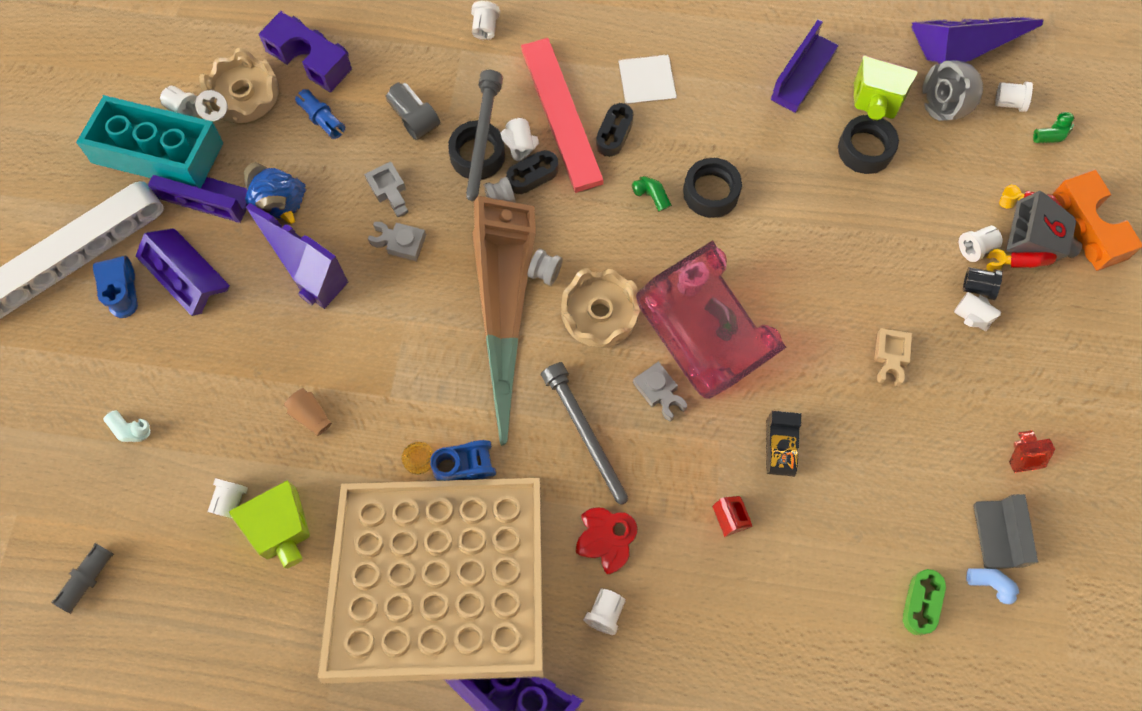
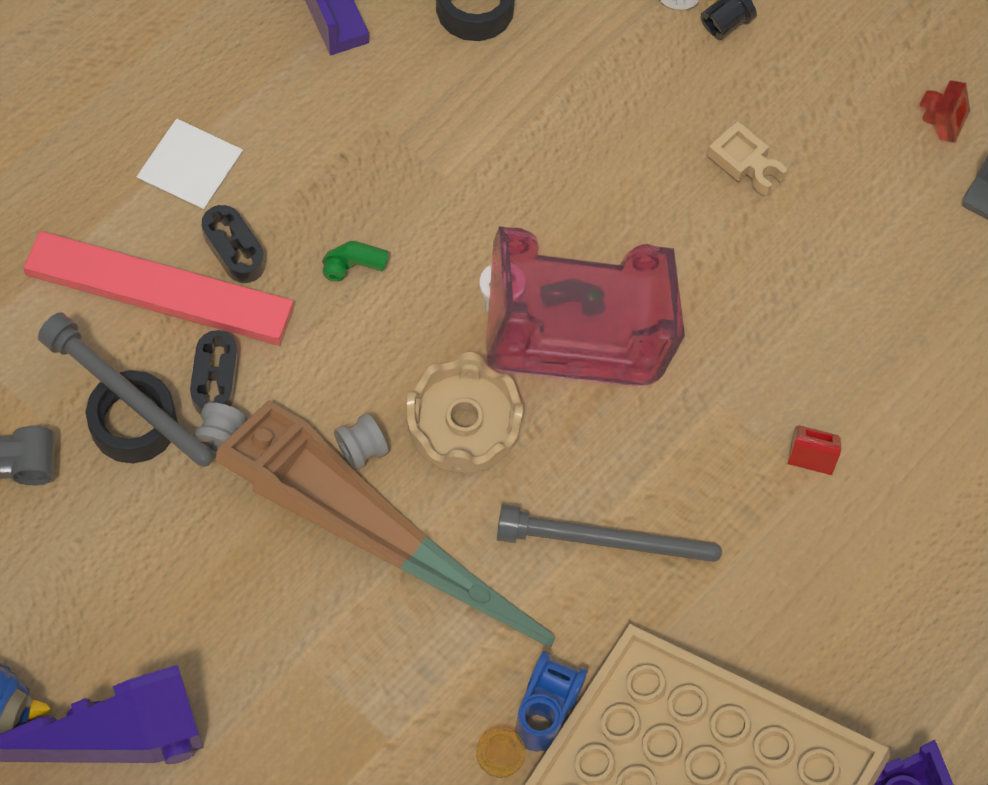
camera: 60 degrees left, 5 degrees down
light grey plate [364,161,408,217] -> none
light grey plate [368,222,426,262] -> none
white piece [500,118,539,161] -> none
red plate [575,507,638,574] -> none
white bush [584,589,626,635] -> none
light grey plate [633,361,687,421] -> none
black tyre [683,157,742,218] -> none
black leg [766,411,802,477] -> none
white piece [954,292,1001,331] -> none

